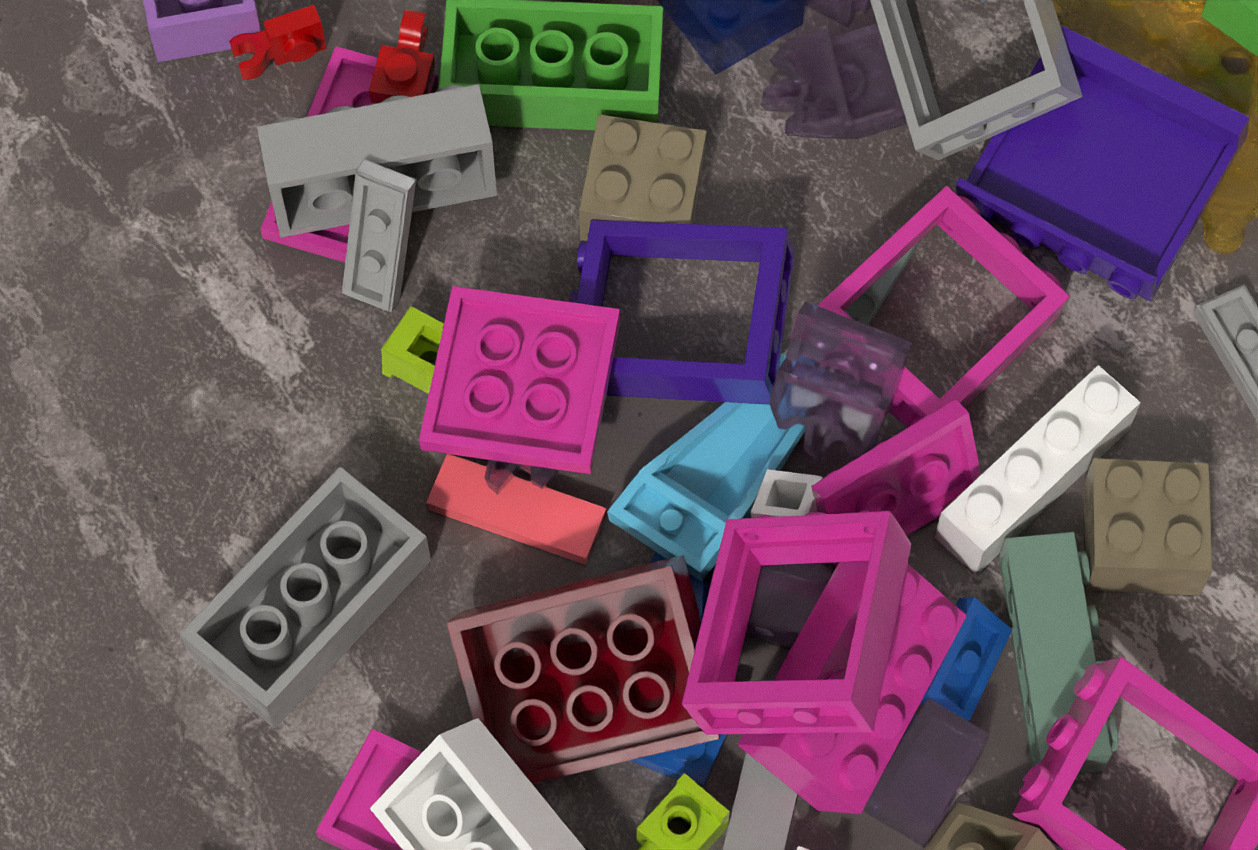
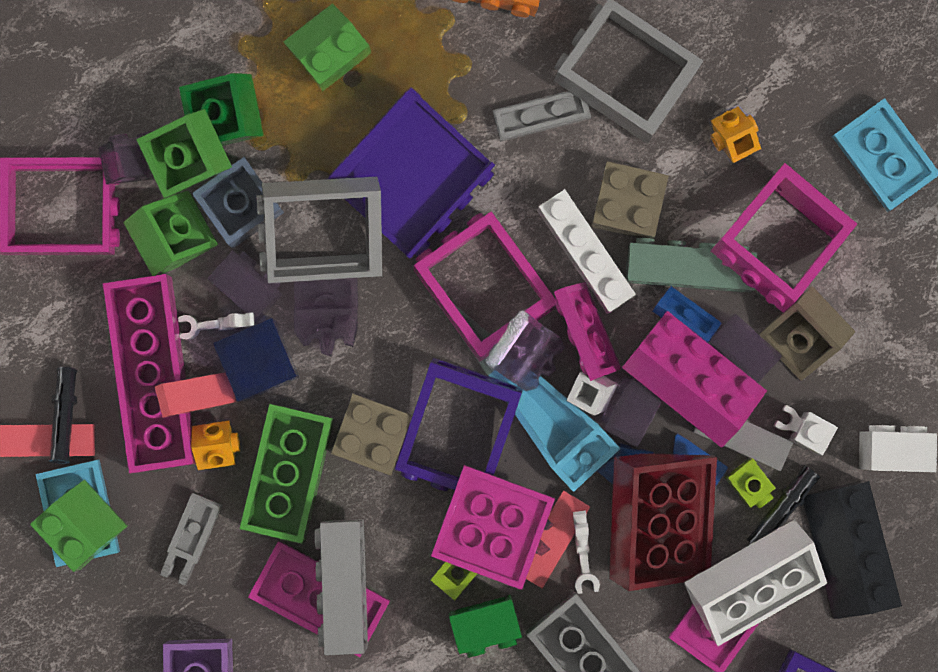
camera: 75 degrees left, 20 degrees up
red plate [229,5,326,80] -> none
light grey tile [342,159,416,313] -> none
red plate [369,9,435,103] -> none
dark pink window [682,509,911,735] -> none
none -> green brick [449,595,522,658]
none -> white piece [573,510,600,594]

